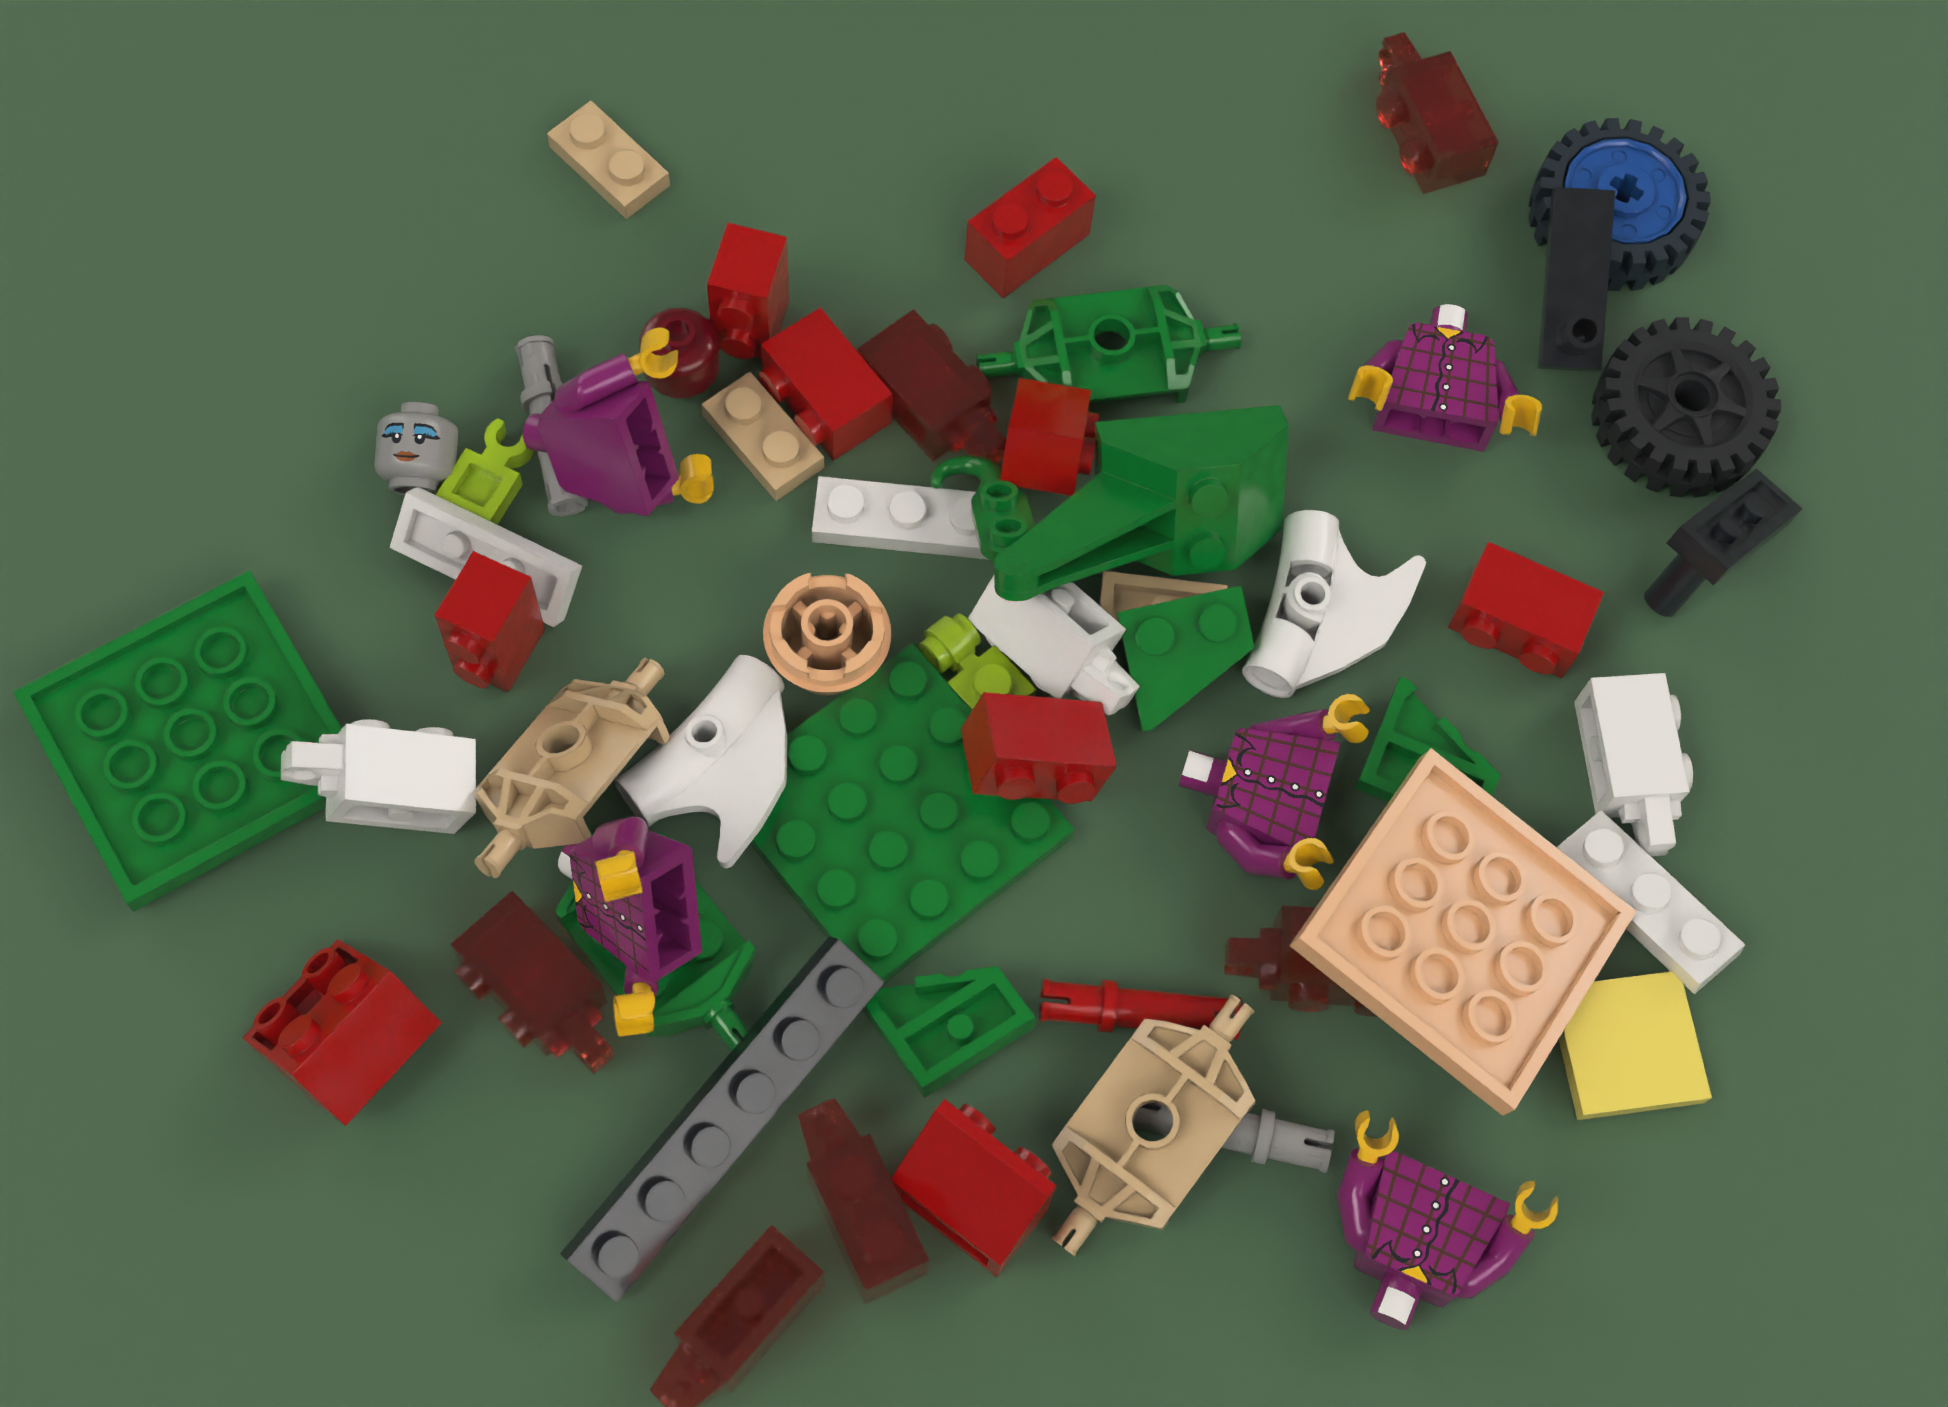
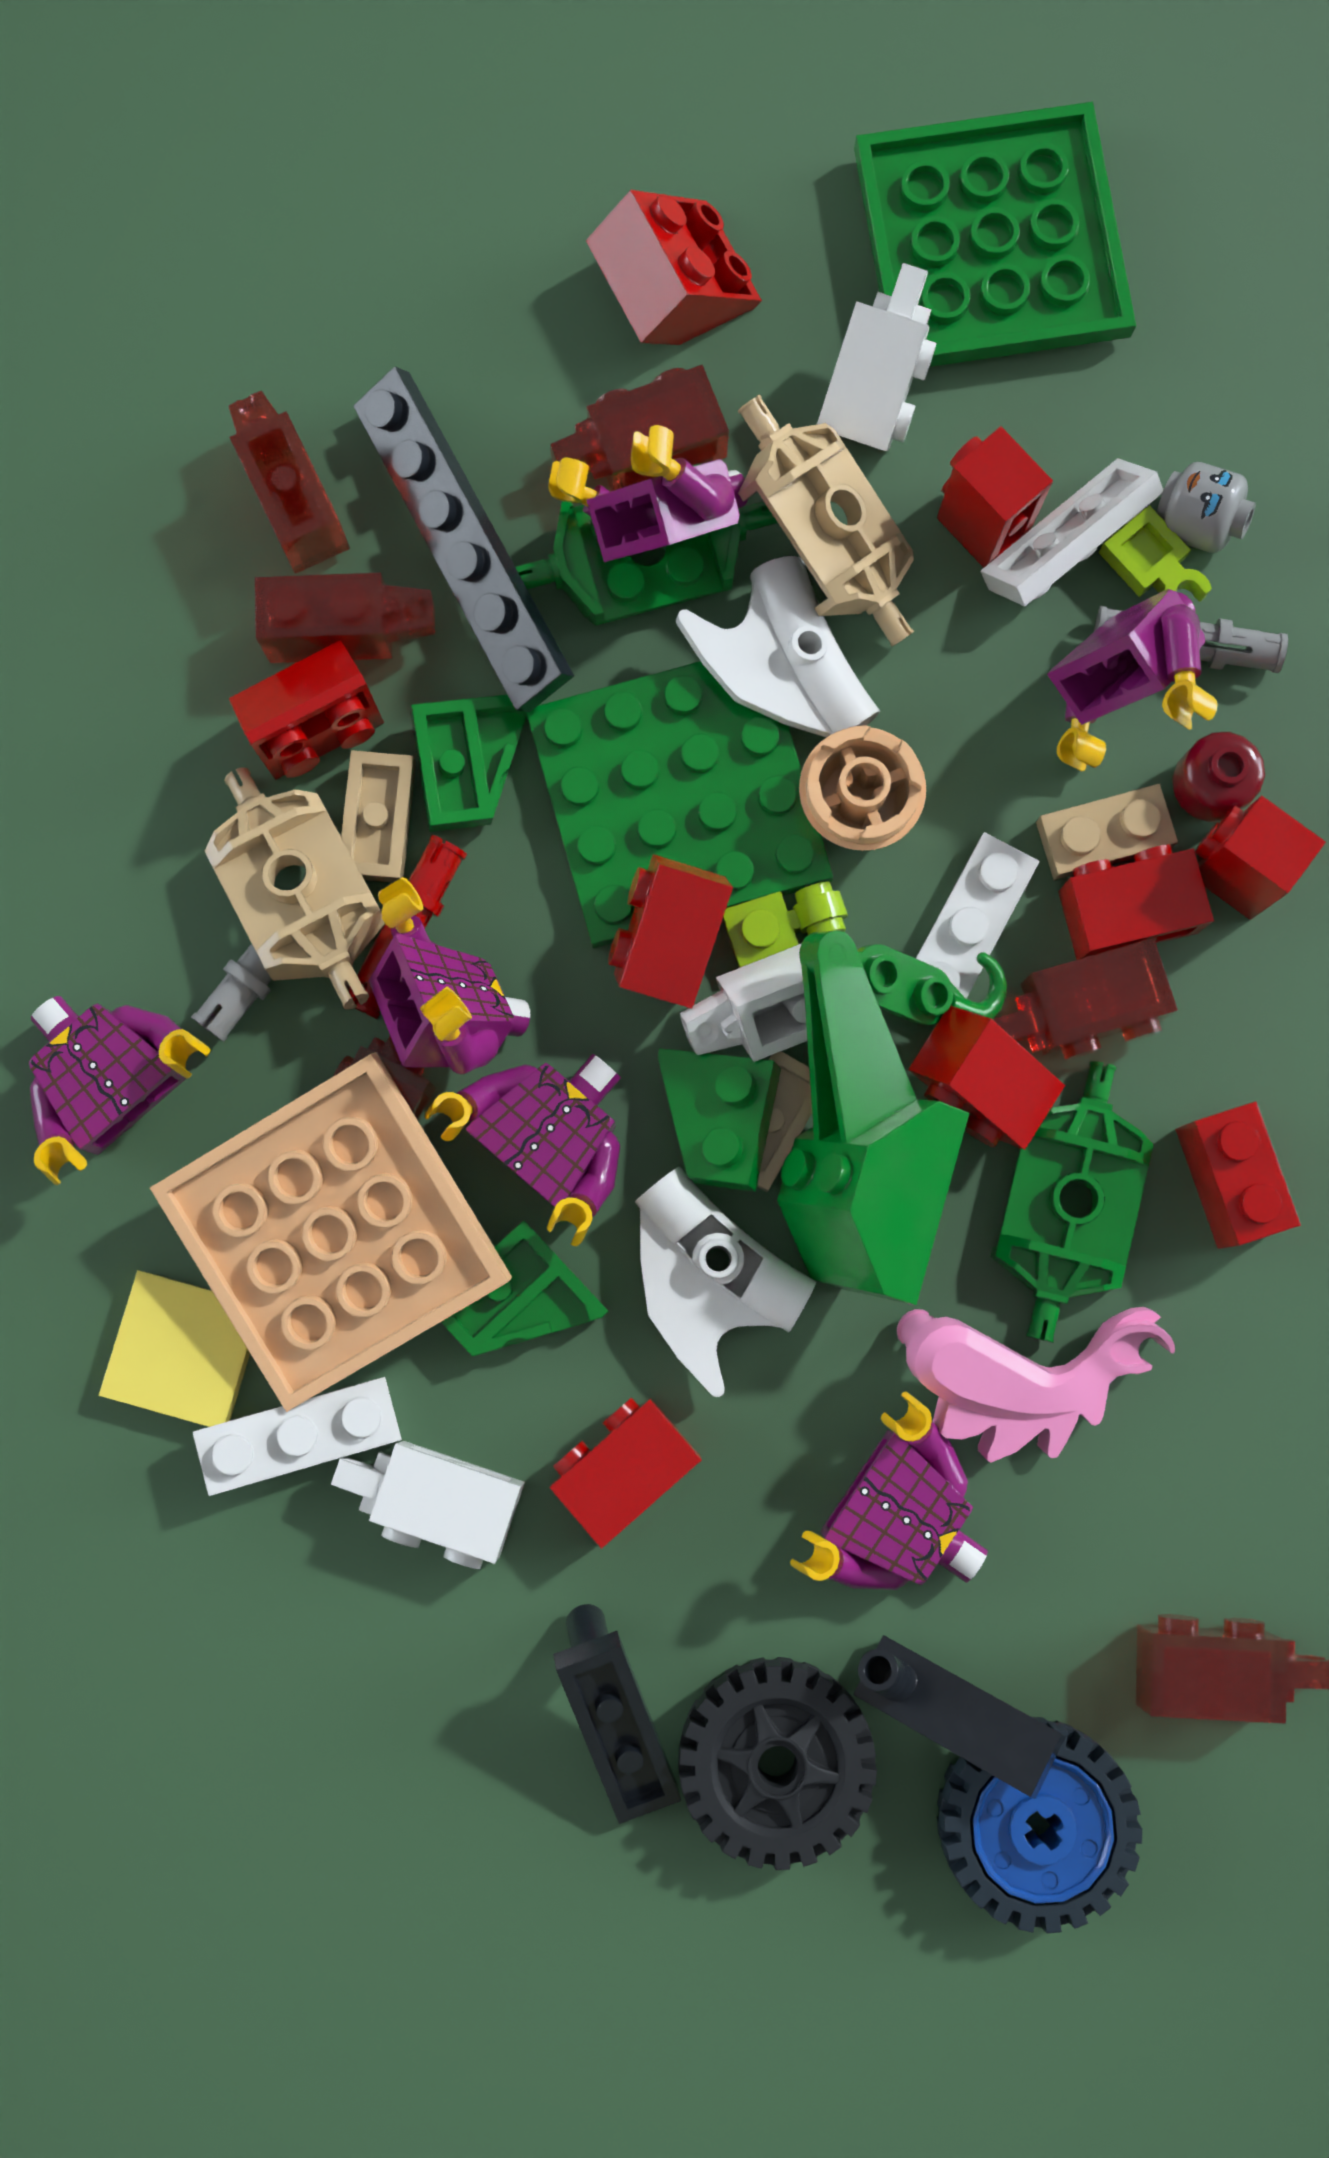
camera: 120 degrees right, 15 degrees up
none -> tan plate [341,750,416,883]
none -> magenta torso [369,877,530,1075]
none -> bright pink animal [897,1307,1175,1463]

